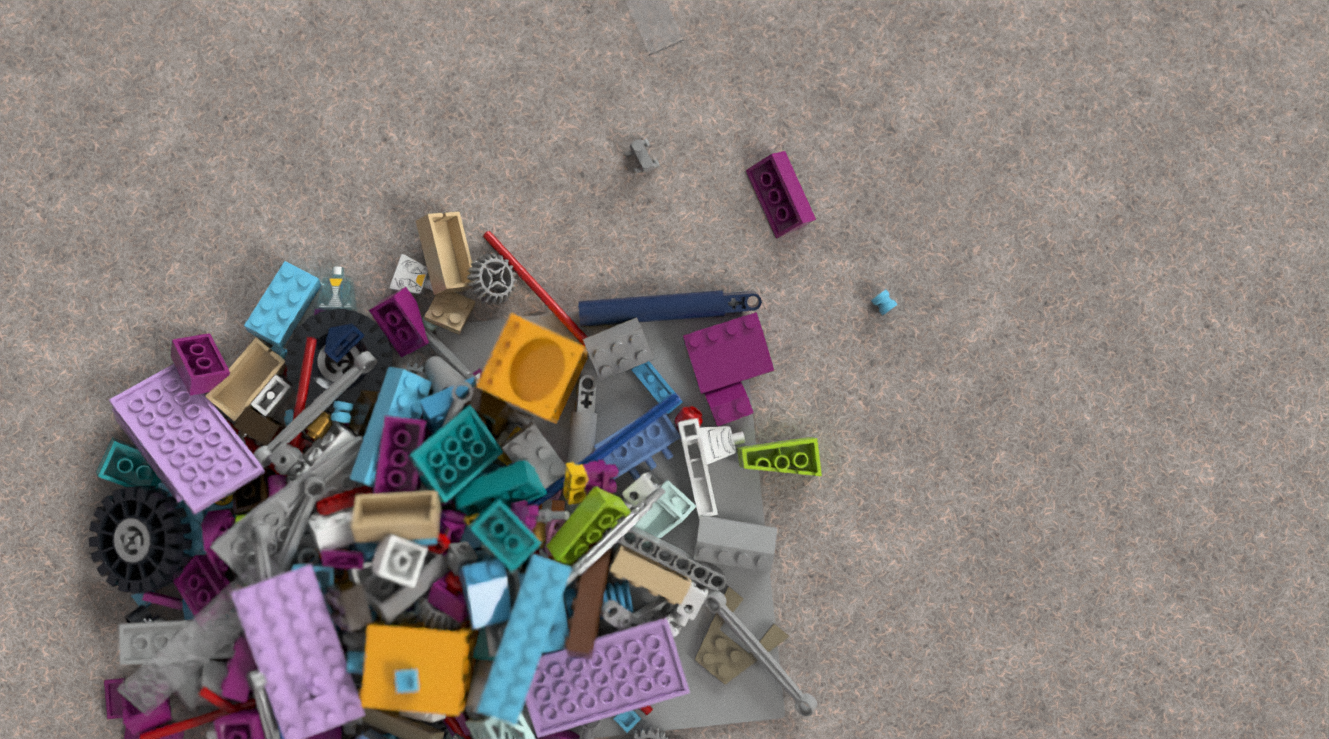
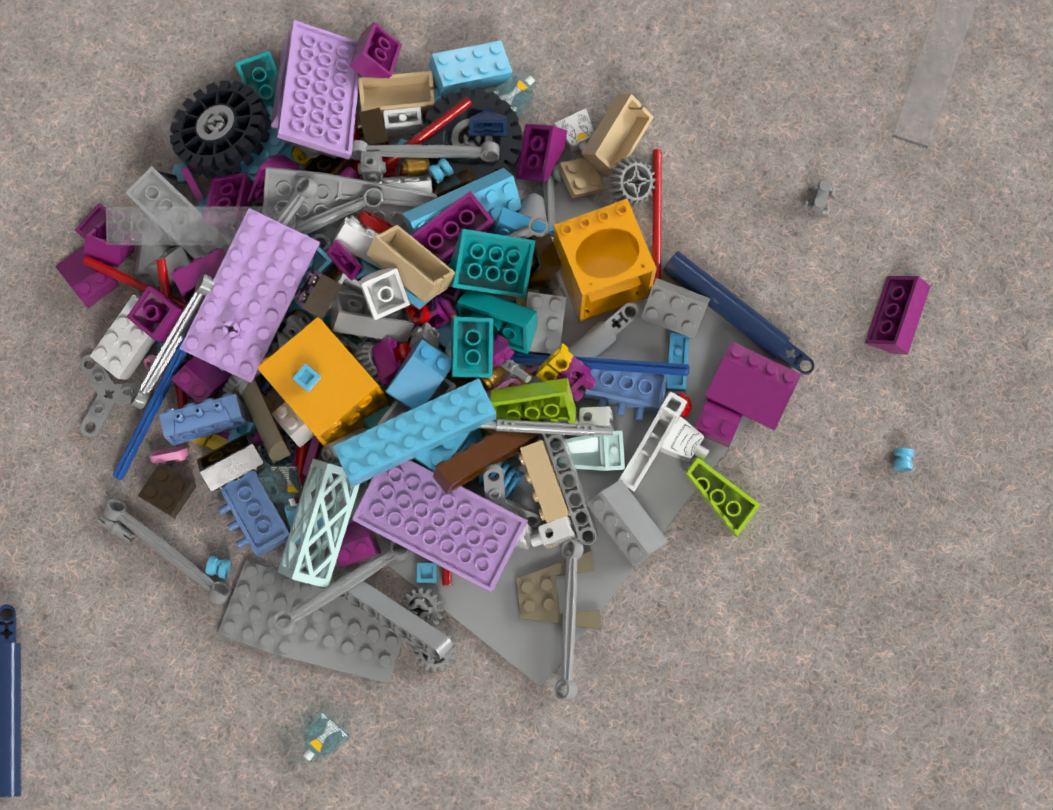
camera: 45 degrees right, 10 degrees down
medium azure plate [346,651,365,674] -> none

